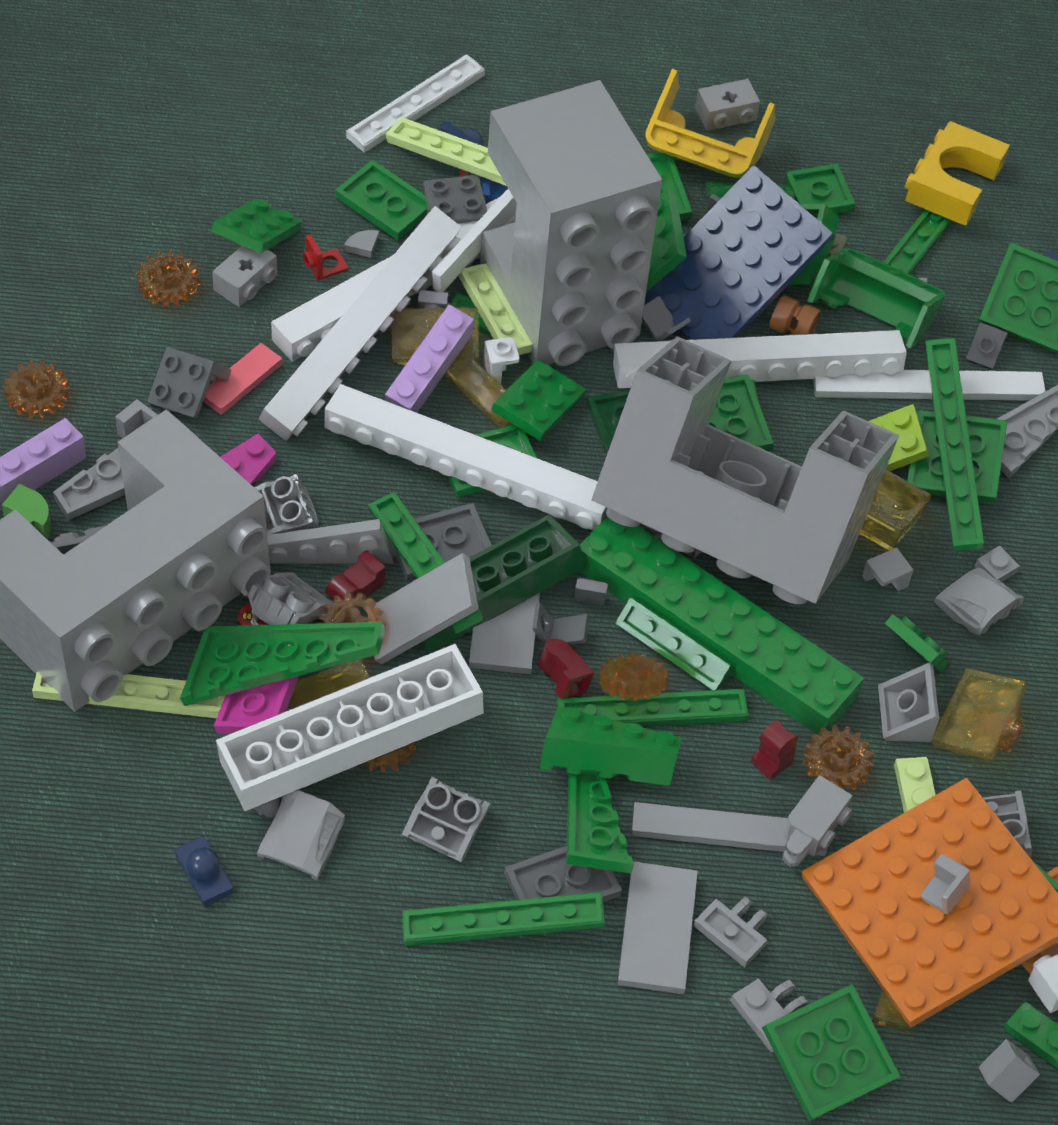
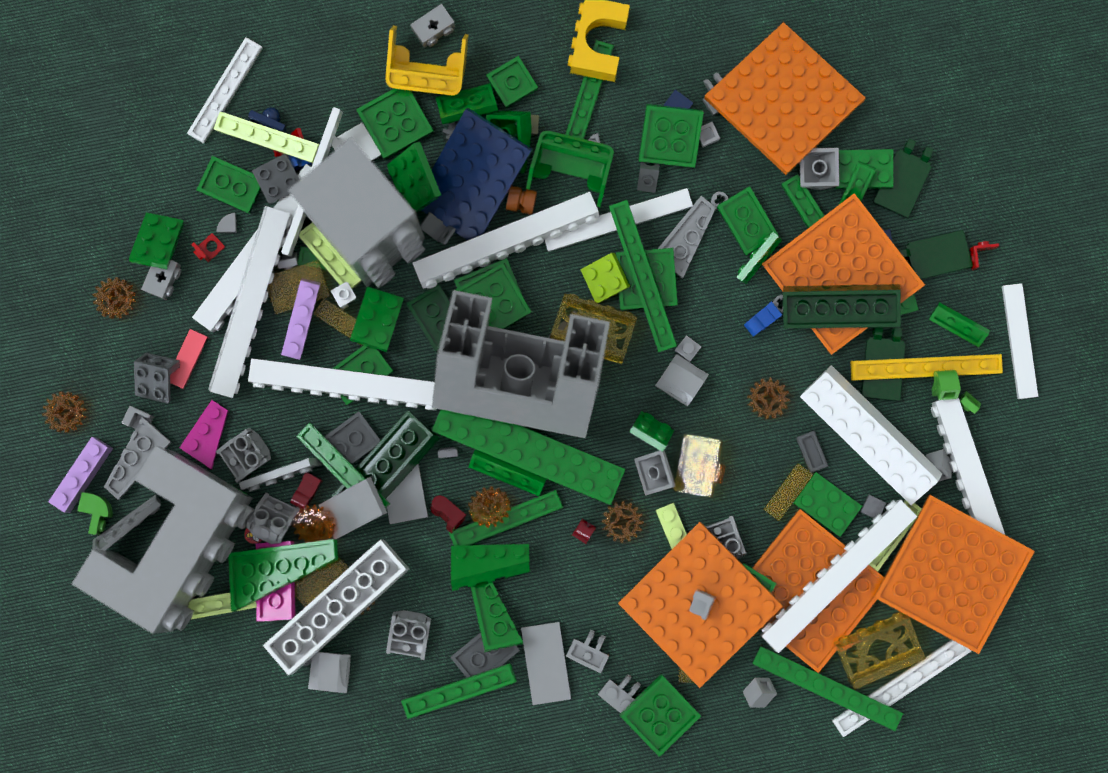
camera: 15 degrees left, 30 degrees up
dark blue tile [174,836,234,907] -> none
dark grey bracket [532,603,589,645] -> none
light grey tile [631,802,827,856] -> none
light grey hinge [782,775,852,867] -> none
light grey panel [862,547,913,591] -> none

